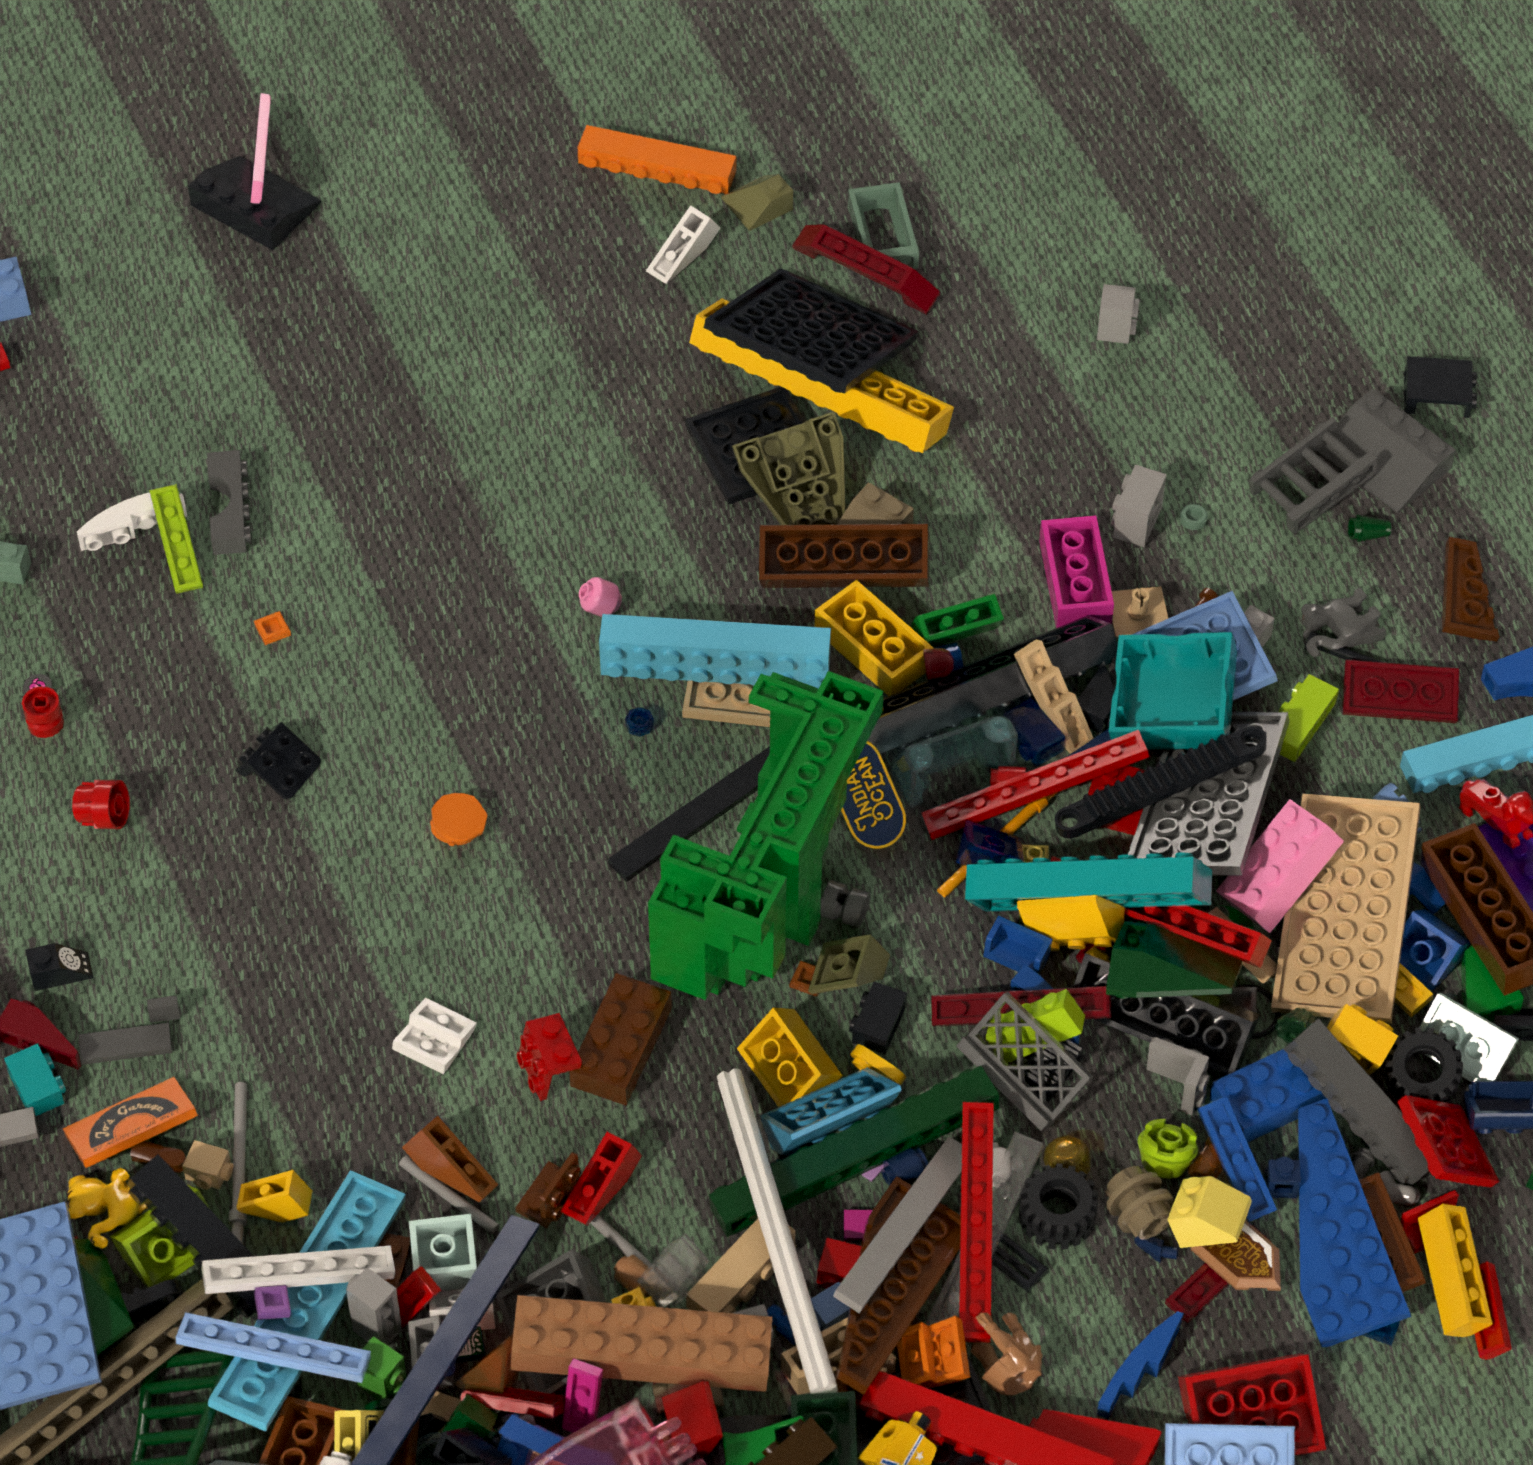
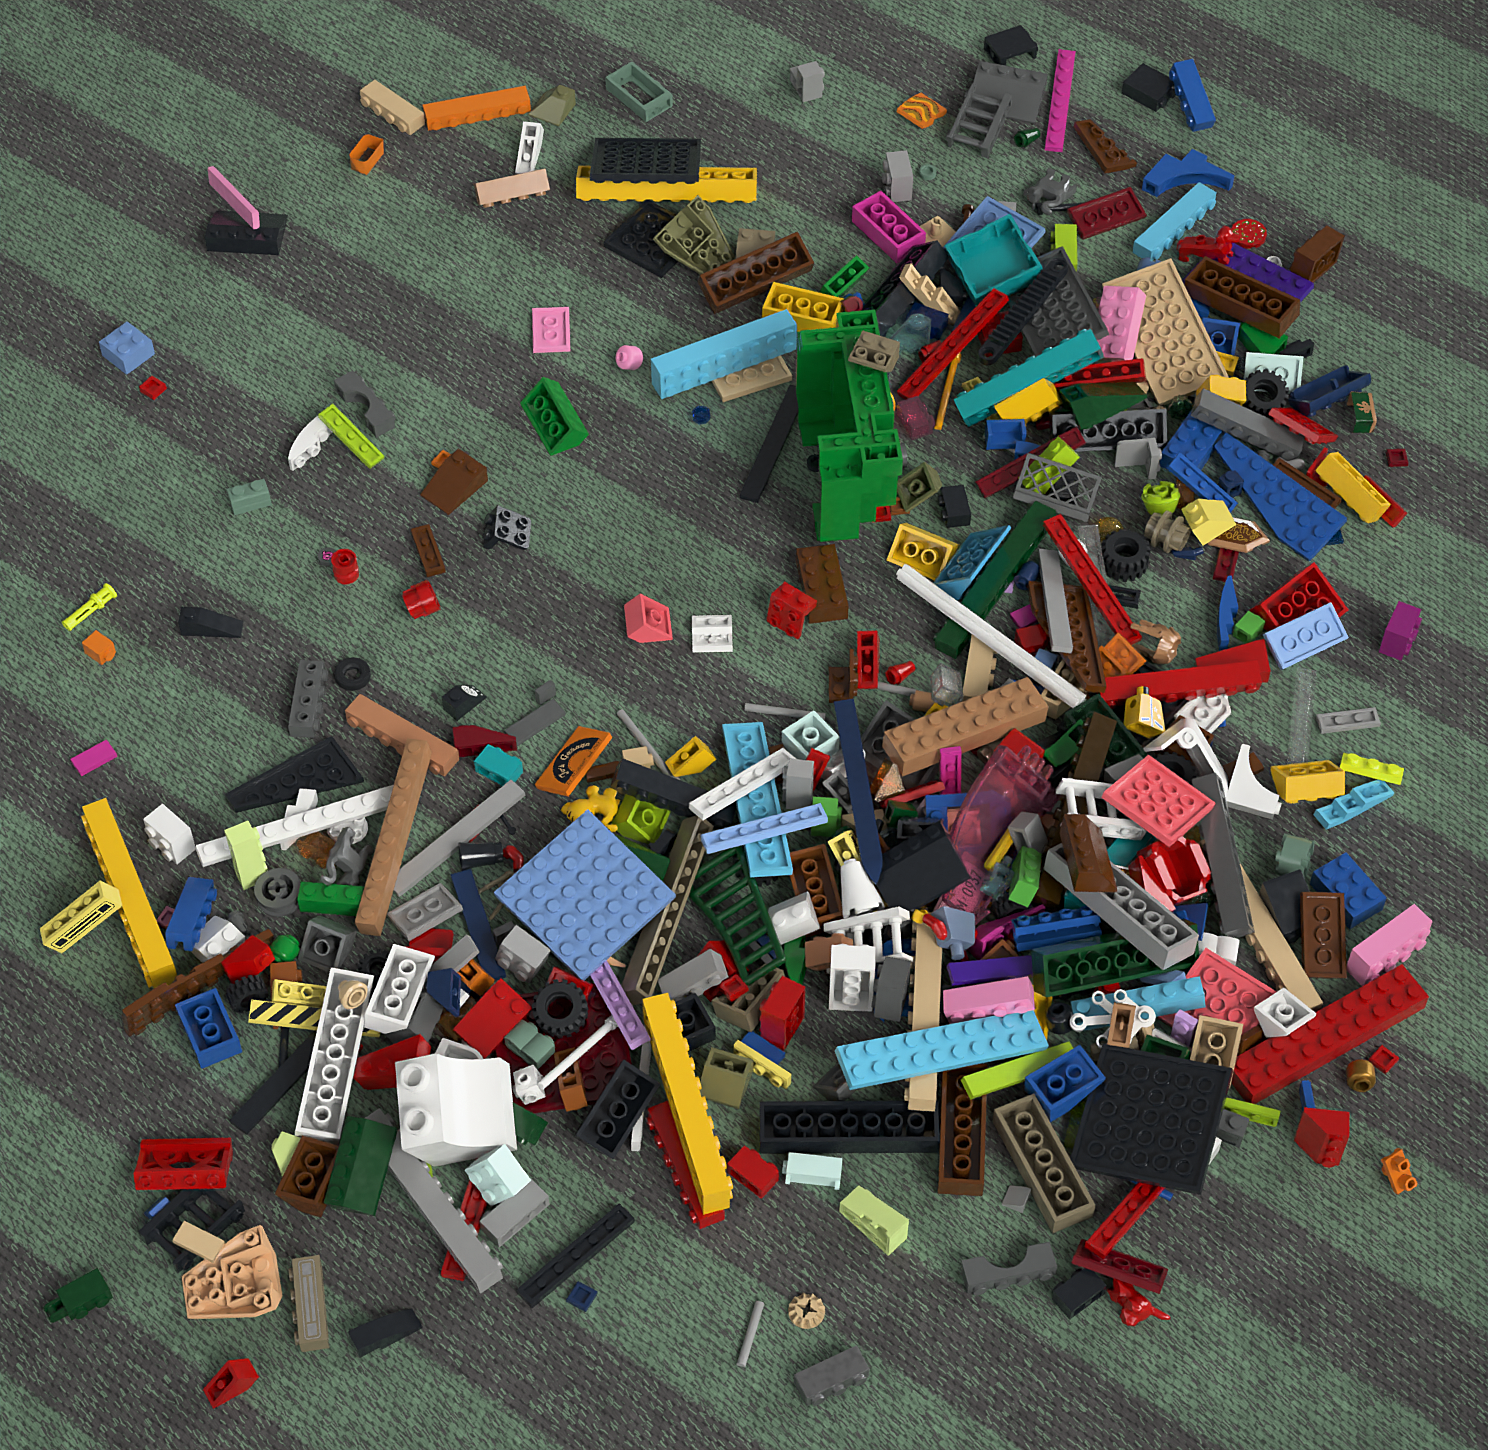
camera: 30 degrees left, 0 degrees up
medium lavender tile [254,1285,291,1320] -> none
dark orange slope [402,1116,498,1202] -> none
orange hat [430,793,488,846] -> none
dark red slope [792,224,940,315] -> none
yellow plate [850,1044,906,1086] -> none
clear blue slope [956,820,1024,866] -> none
none -> orange piece [349,134,384,175]
none -> tan brick [360,80,425,135]
none -> reddish brown plate [411,524,446,577]
none -> reddish brown slope [420,448,488,515]
none -> brick [474,169,550,208]
none -> green slope [520,377,589,456]
none -> bright pink tile [532,307,570,353]
none -> coral slope [624,594,673,643]
none -> dark tan slope [848,331,900,372]
none -> red tile [875,506,891,522]
none -> red cone [885,661,916,685]
none -> slope [896,93,947,129]
none -> clear pink brick [896,396,935,440]
none -> dark pink plate [1045,49,1076,152]
none -> bright green brick [1233,611,1265,644]

